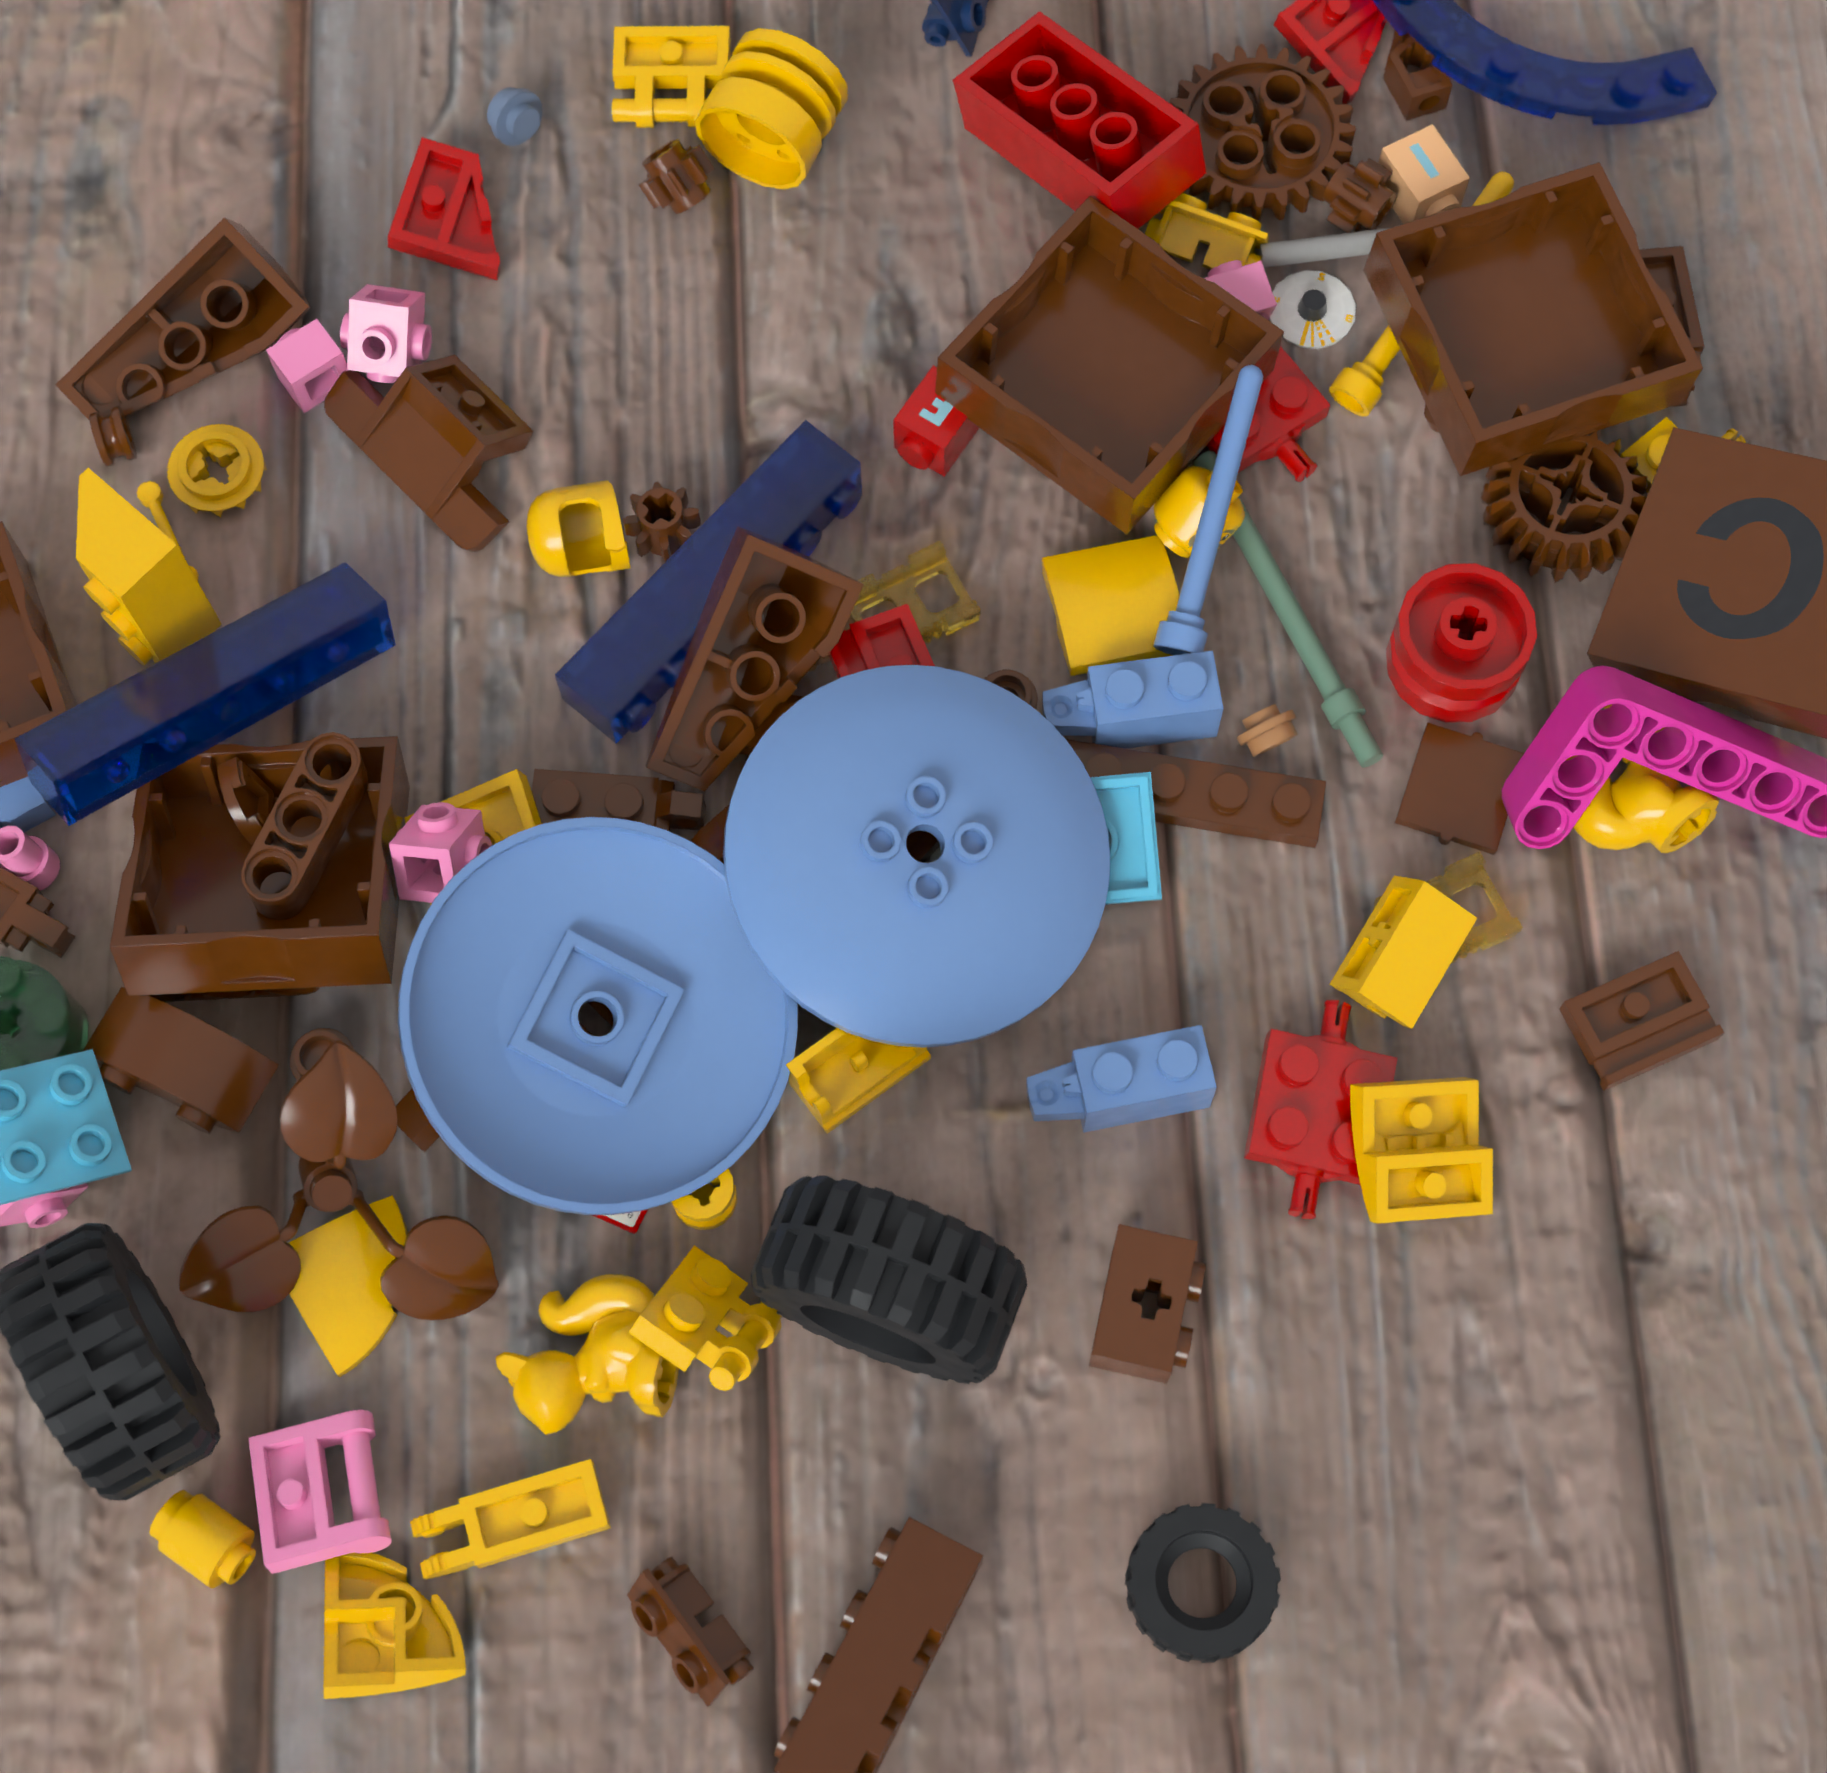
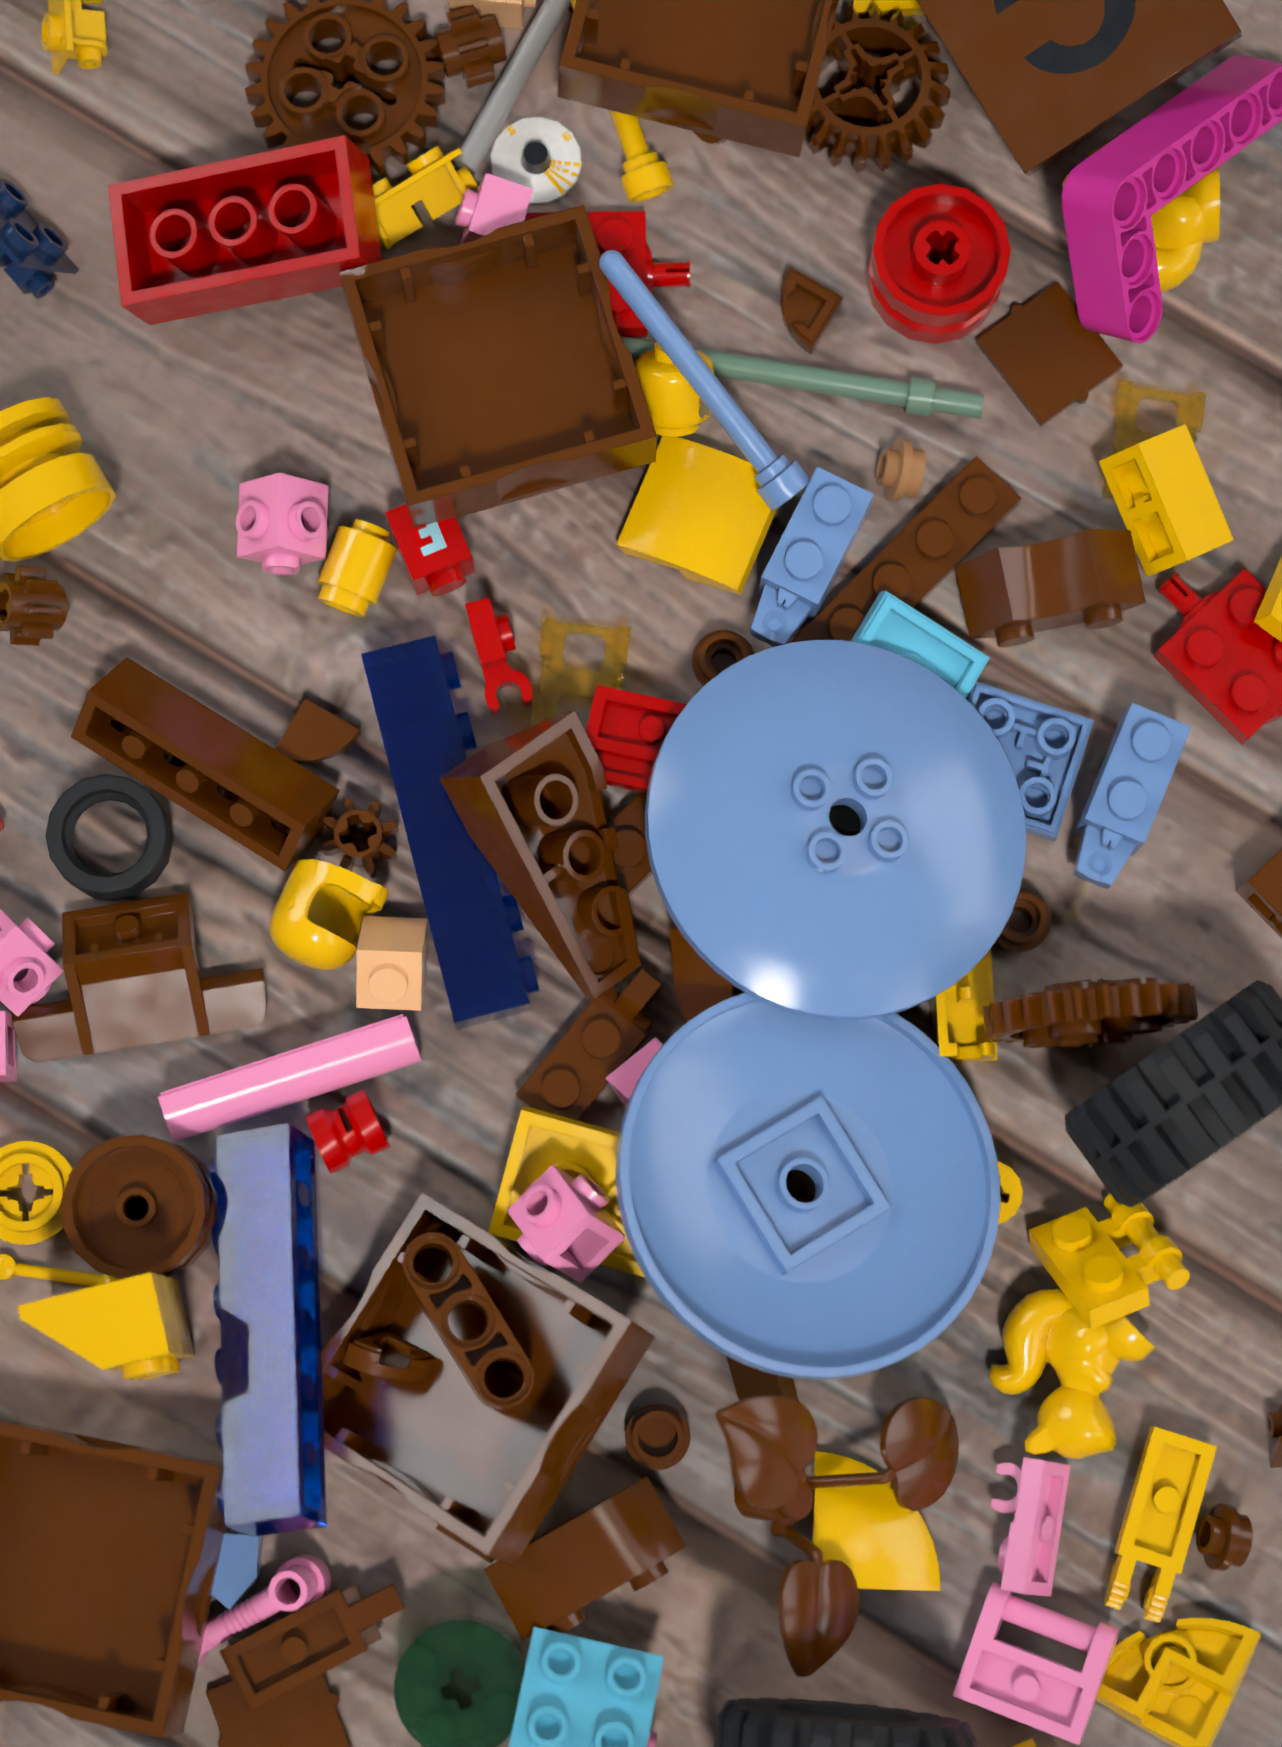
camera: 60 degrees left, 10 degrees up
none -> black tyre [45,774,173,901]
none -> reddish brown wheel [61,1135,219,1280]
none -> reddish brown brick [71,657,340,872]
none -> bright pink brick [158,1013,422,1142]
none -> bright pink brick [236,472,329,575]
none -> reddish brown tile [275,699,361,764]
none -> red wheel [305,1089,391,1174]
none -> yellow brick [317,519,397,618]
none -> light nougat brick [356,916,428,1011]
none -> red plate [465,598,533,716]
none -> reddish brown tile [781,267,843,355]
none -> reddish brown brick [955,529,1146,647]
none -> medium blue tile [967,682,1094,842]
none -> reddish brown gear [982,978,1198,1048]
none -> bright pink plate [991,1457,1071,1597]
none -> reddish brown plate [995,888,1051,952]
none -> reddish brown plate [1196,1503,1253,1571]

